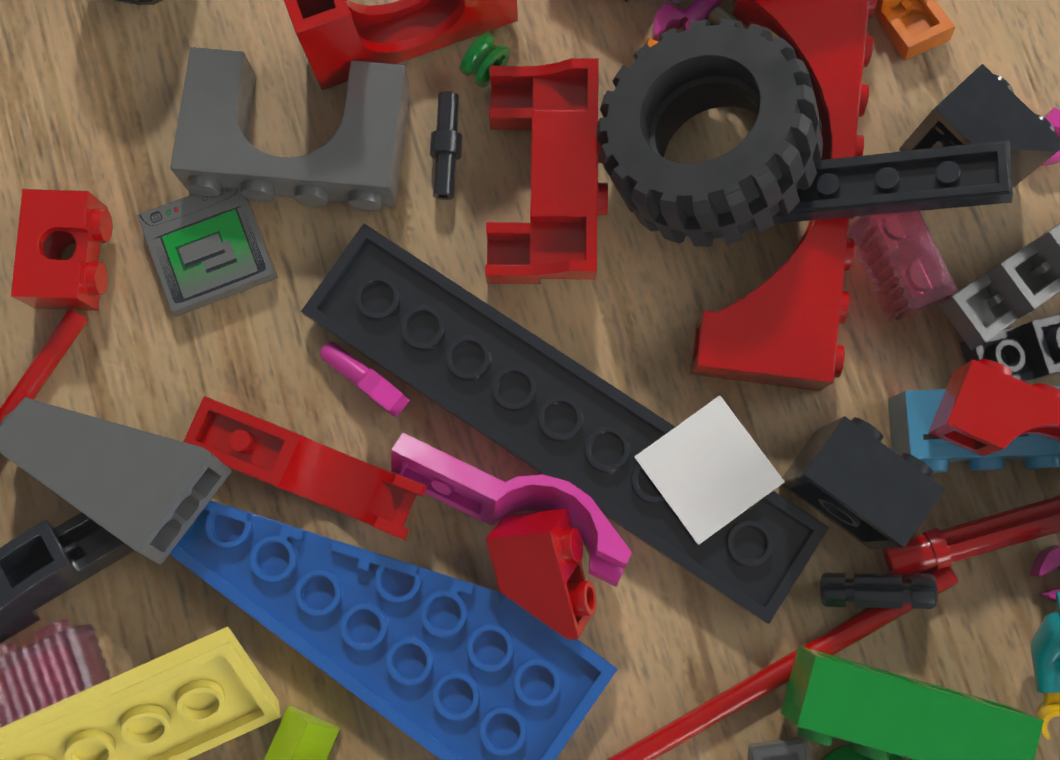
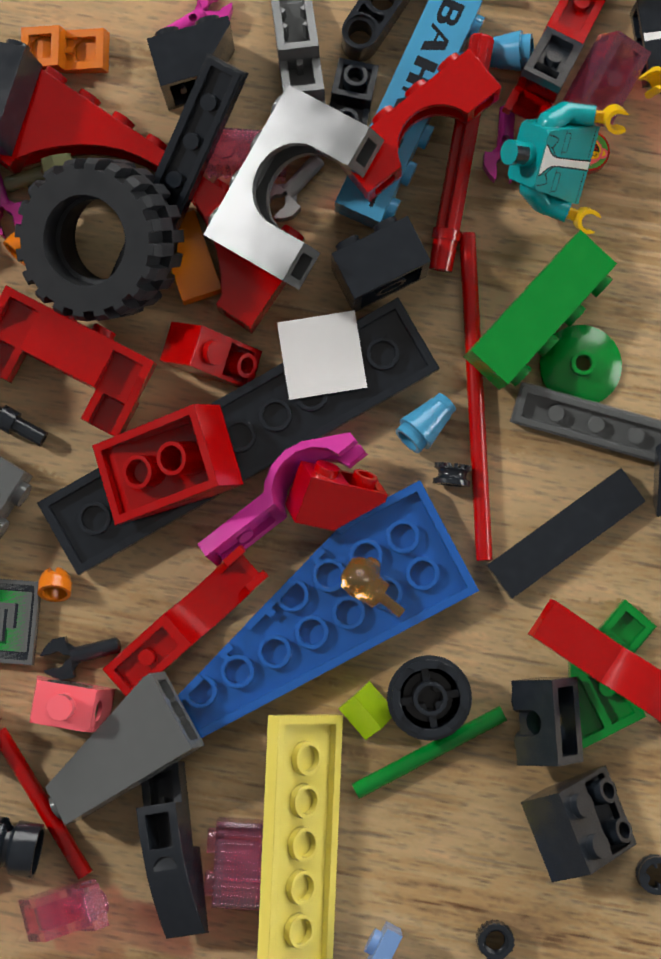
camera: 65 degrees left, 5 degrees up
dark pink bar [320,342,410,417] -> none
black axle [820,573,938,609] -> none
none -> coral torso [30,675,116,733]
none -> orange hinge [37,567,72,602]
none -> black bar [40,636,121,680]
none -> red slope [92,404,244,525]
none -> red slope [159,321,262,387]
none -> orange slope [172,210,221,306]
none -> arch [203,84,384,290]
none -> light grey bar [270,156,324,222]
none -> clear orange piece [341,557,405,617]
none -> dark azure cone [395,393,456,453]
none -> black bush [433,462,472,487]

